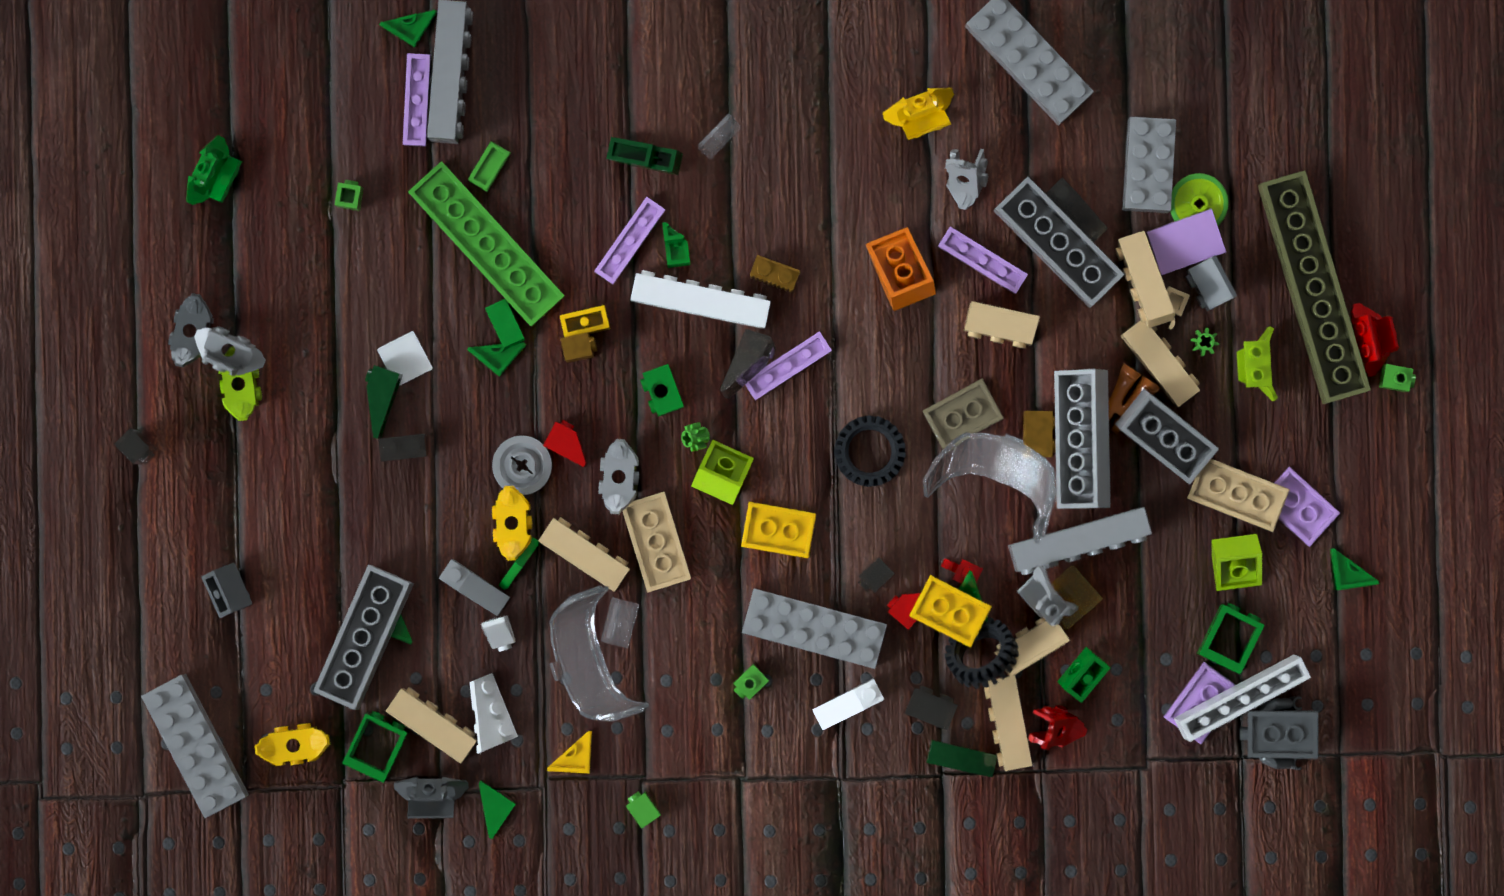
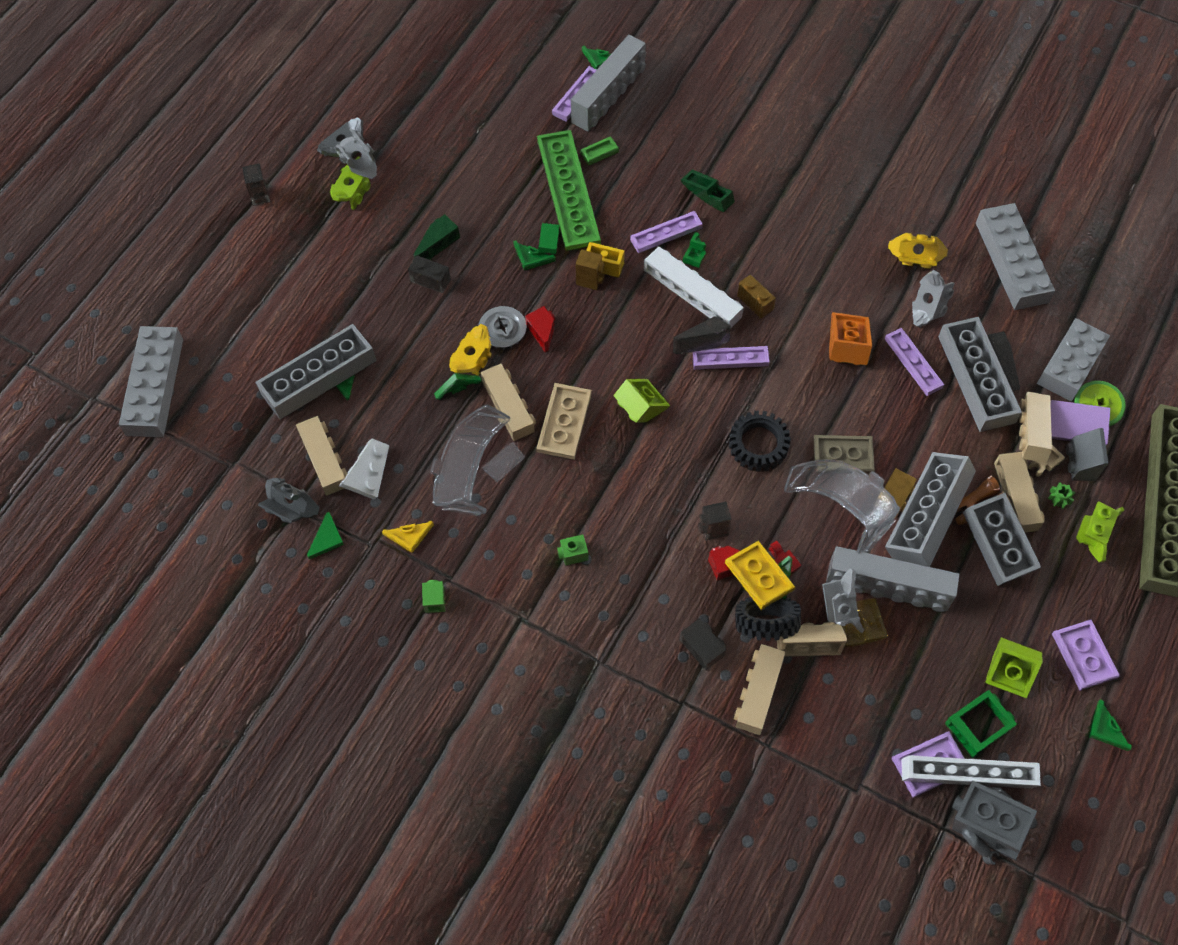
camera: 30 degrees right, 25 degrees down
green piece [186,135,242,205] -> none
dark grey brick [201,562,252,618] -> none
yellow piece [255,723,330,766] -> none
bright green brick [334,180,364,211] -> none
green window [342,711,409,783] -> none
white sticker [377,331,432,386] -> none
light grey slope [439,559,510,616] -> none
white slope [481,616,516,652] -> none
light grey piece [598,439,639,514] -> none
green brick [640,364,684,417] -> none
bright green gear [681,422,710,452] -> none
clear slope [698,114,741,159] -> none
yellow tile [741,502,816,559] -> none
light grey brick [742,588,887,669] -> none
white slope [813,678,884,730] -> none
dark green slope [926,739,997,778] -> none
tan slope [964,302,1040,349] -> none
red piece [1029,705,1087,750] -> none
green brick [1057,647,1111,703] -> none
tan tile [1187,459,1290,532] -> none

